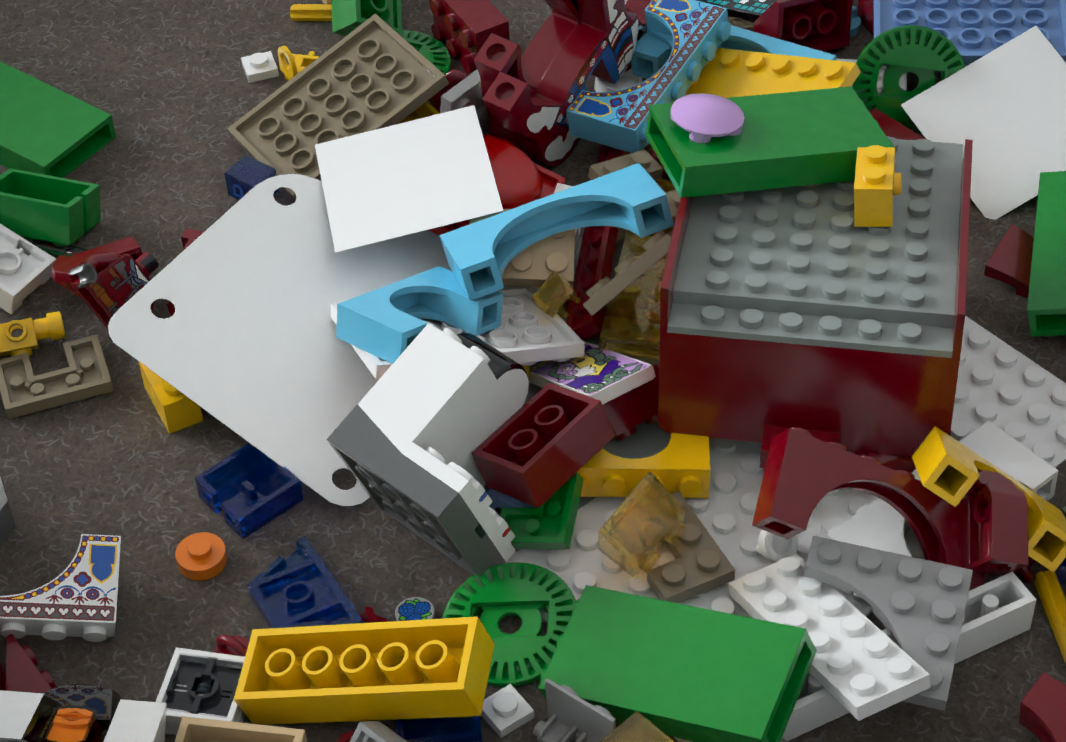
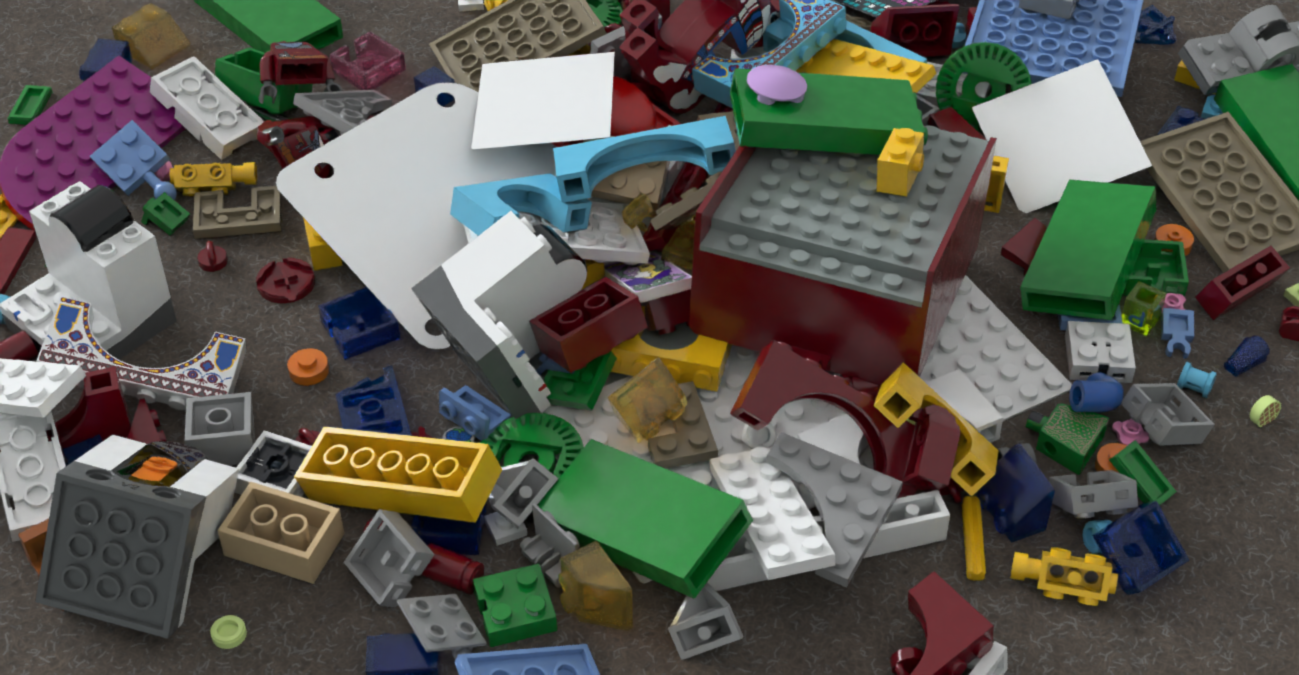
camera: 10 degrees right, 0 degrees up
none -> light grey slope [184,392,256,469]
none -> dark red tile [197,241,228,272]
none -> dark red tile [256,258,315,304]
none -> dark red torso [259,41,342,104]
none -> light grey plate [293,90,392,135]
none -> clear pink piece [330,31,406,90]
none -> medium blue bracket [439,385,511,441]
none -> light grey slope [488,458,559,529]

